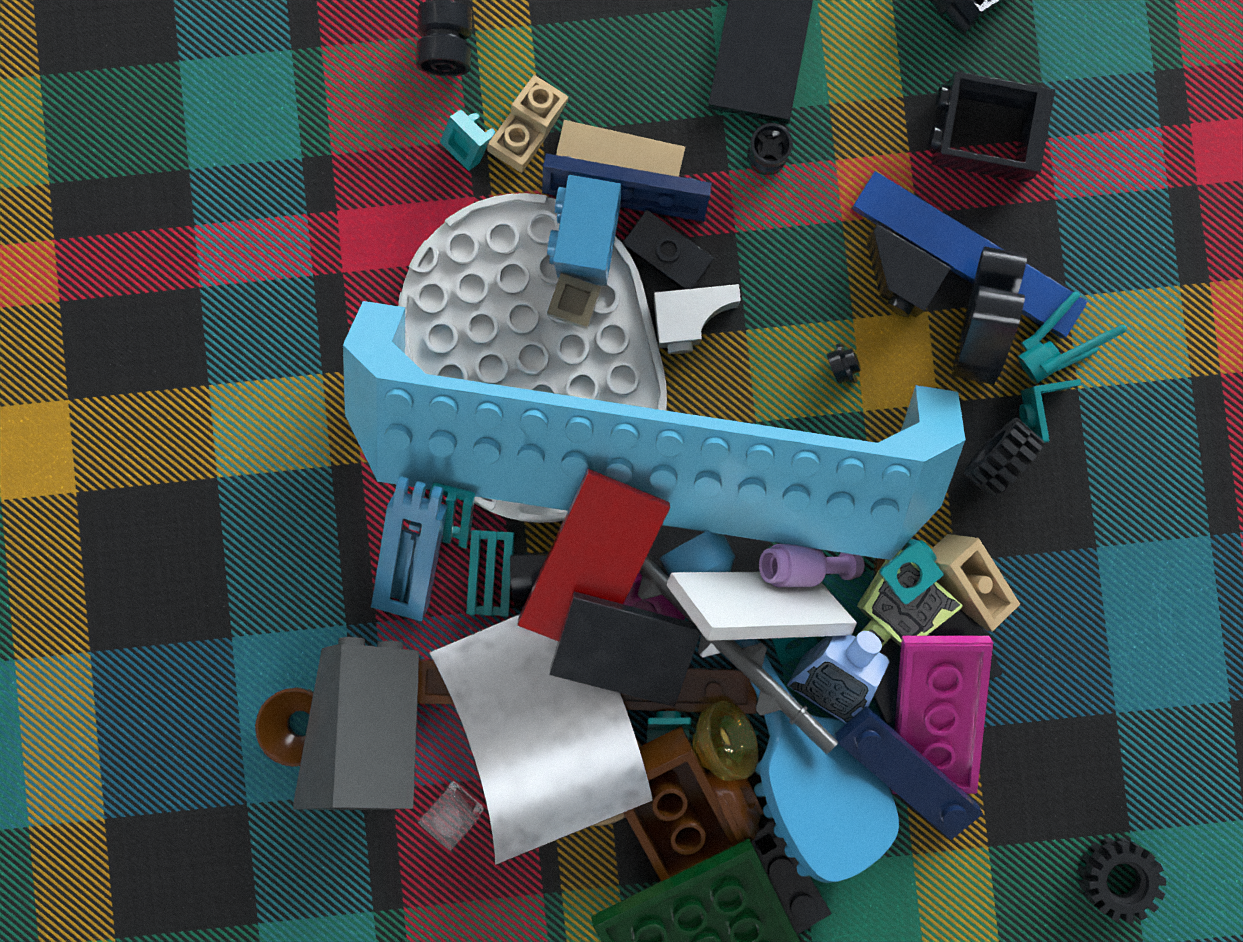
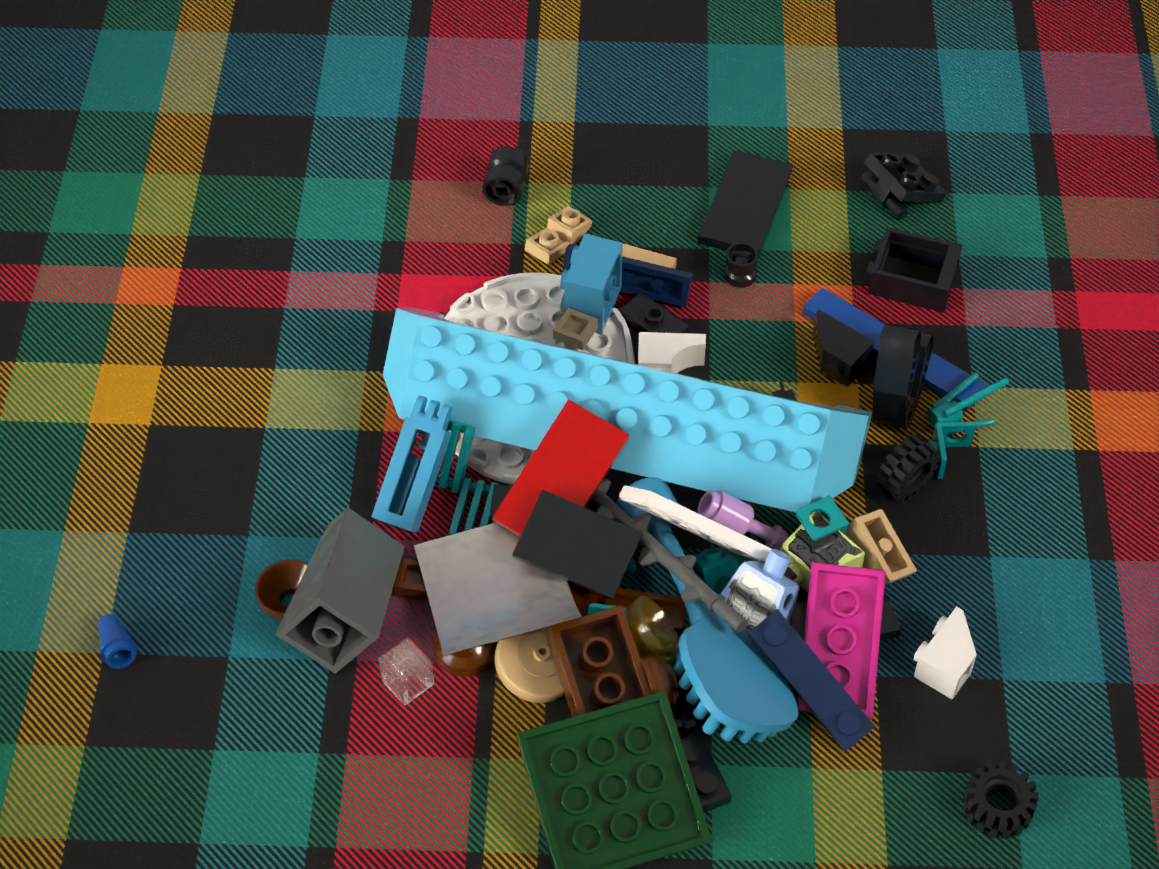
camera: 10 degrees right, 35 degrees down
teal tile [440,110,496,171] -> none
none -> blue cone [98,614,137,669]
none -> white slope [913,606,977,700]

